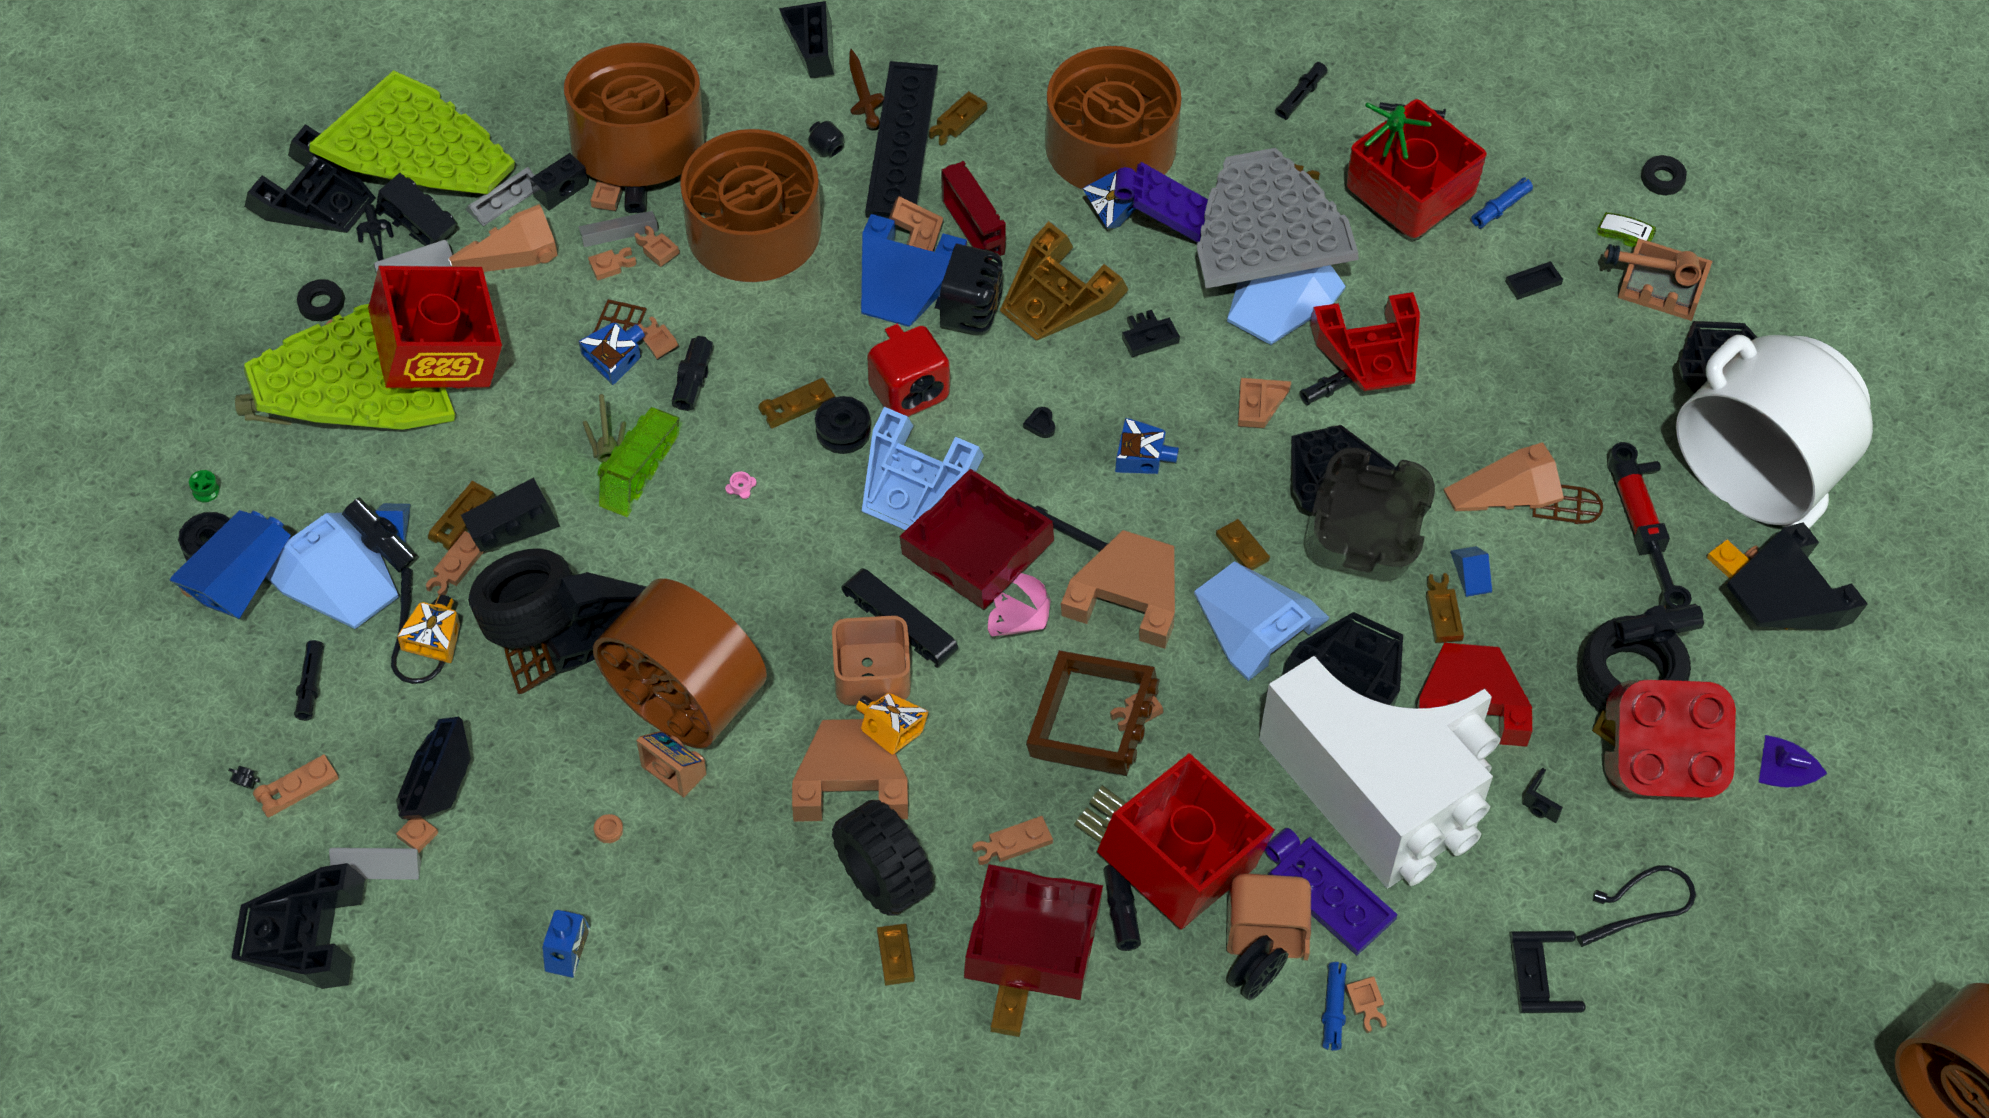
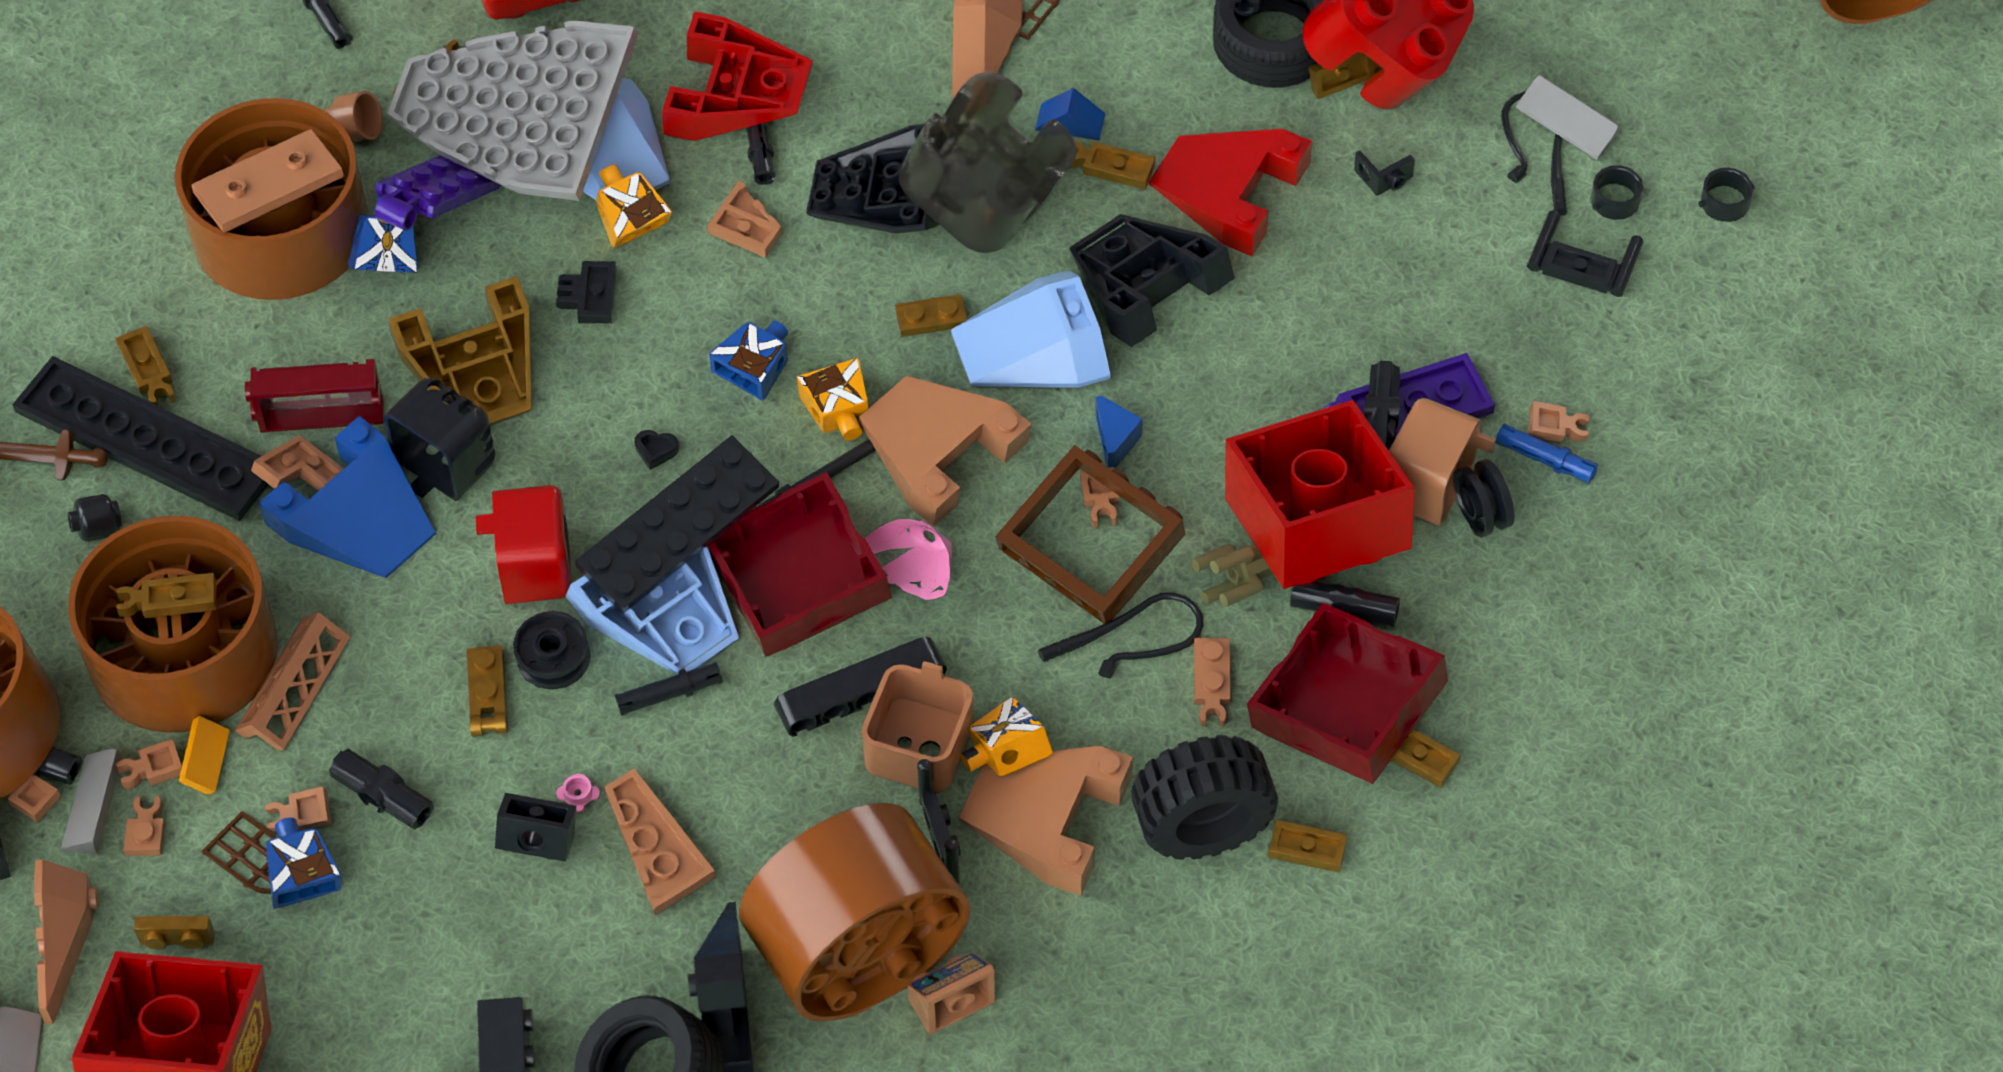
camera: 65 degrees left, 0 degrees up
olive plant [583,394,626,463] -> none
clear neon green wedge [597,407,680,517] -> none
white arch [1259,656,1501,889] -> none
none -> pearl gold plate [116,573,216,618]
none -> pearl gold plate [134,916,215,949]
none -> light orange tile [178,716,230,794]
none -> nougat plate [191,129,344,233]
none -> nougat fence [235,612,350,751]
none -> nougat piece [323,91,383,143]
none -> black brick [495,792,576,862]
none -> black plate [575,435,779,614]
none -> torso [596,164,672,249]
none -> nougat wing [604,768,716,916]
none -> black pin [614,661,723,716]
none -> torso [797,358,868,441]
none -> black plate [917,759,961,884]
none -> black piece [1038,593,1203,679]
none -> blue slope [1095,396,1142,468]
none -> black piece [1364,360,1400,450]
none -> light grey slope [1516,75,1619,160]
none -> black piece [1591,165,1643,220]
none -> black piece [1698,167,1755,222]

